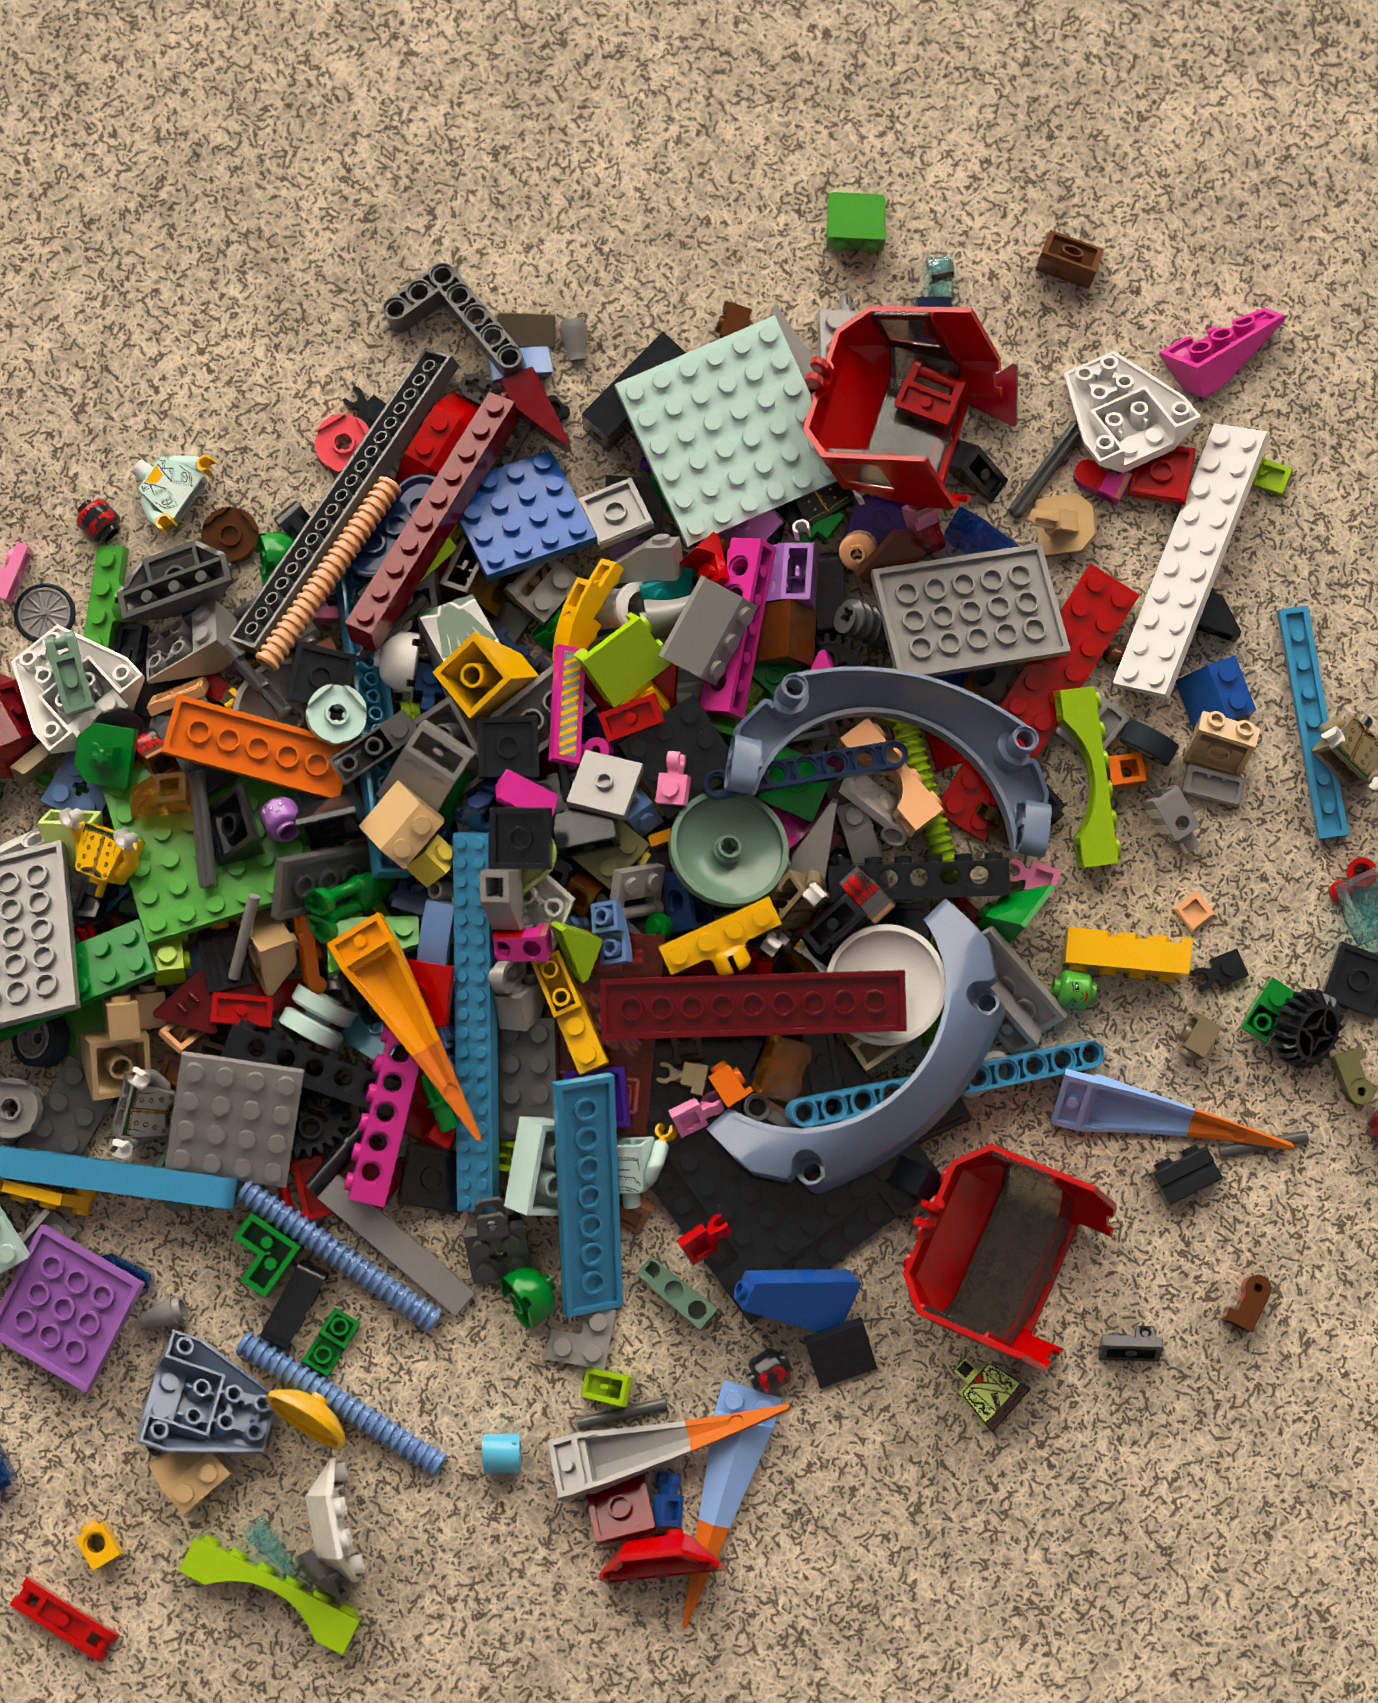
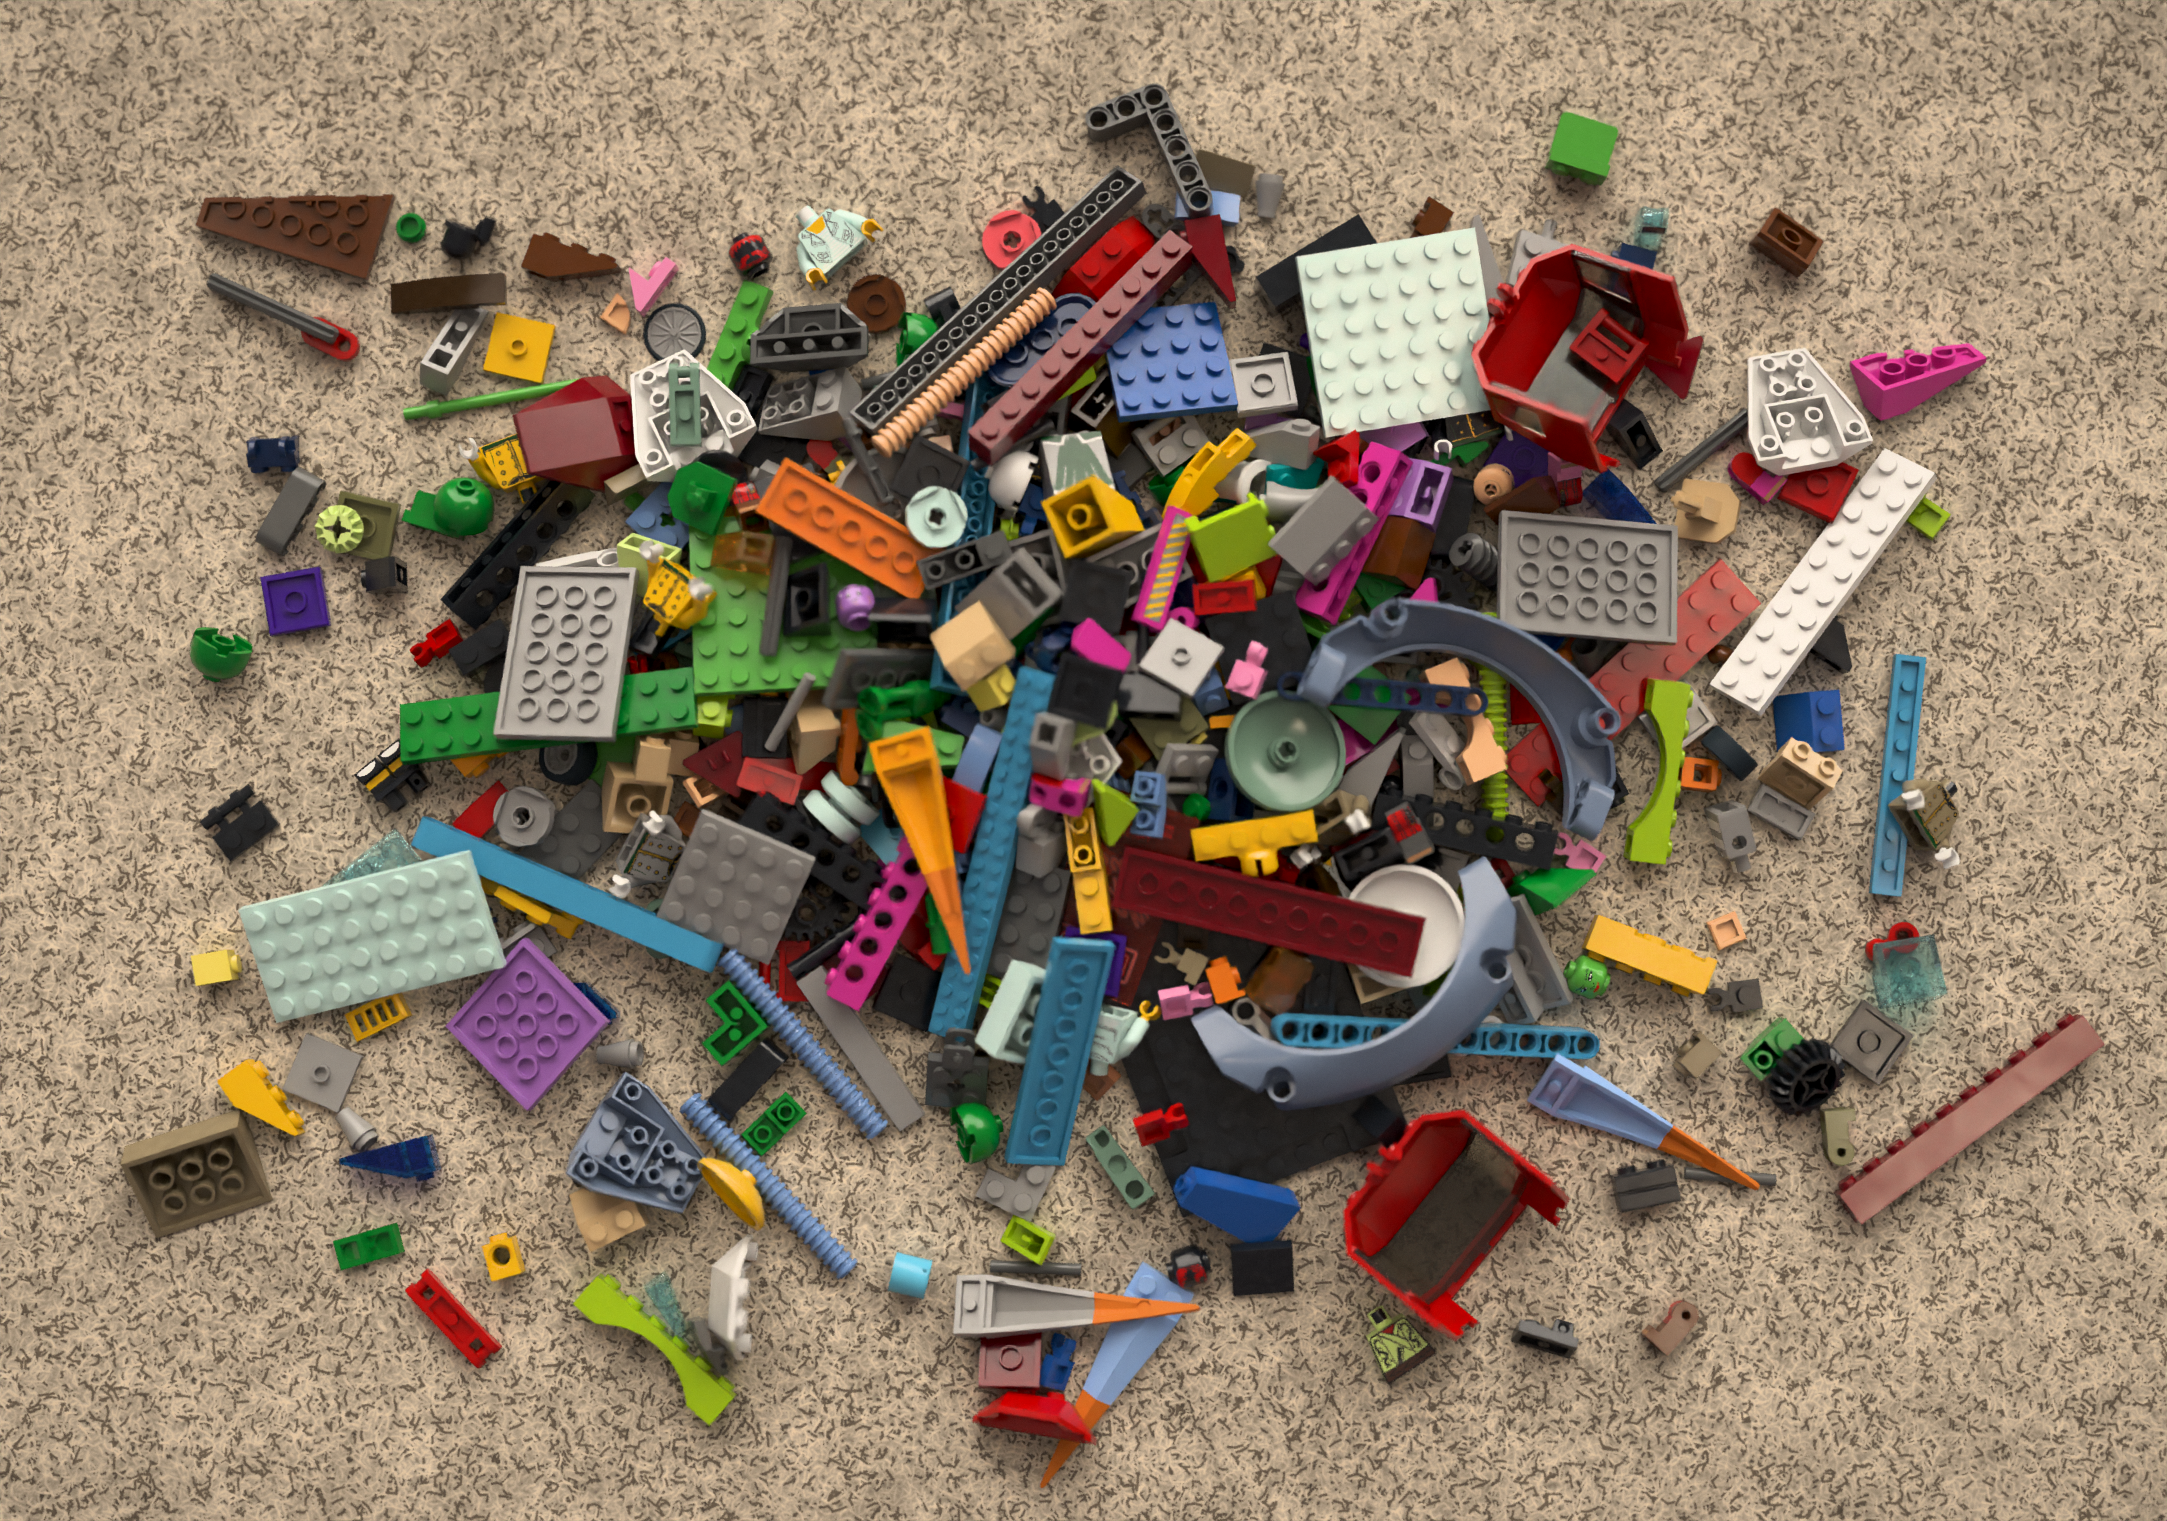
camera: 20 degrees right, 5 degrees up
light nougat plate [147,677,210,716] -> none

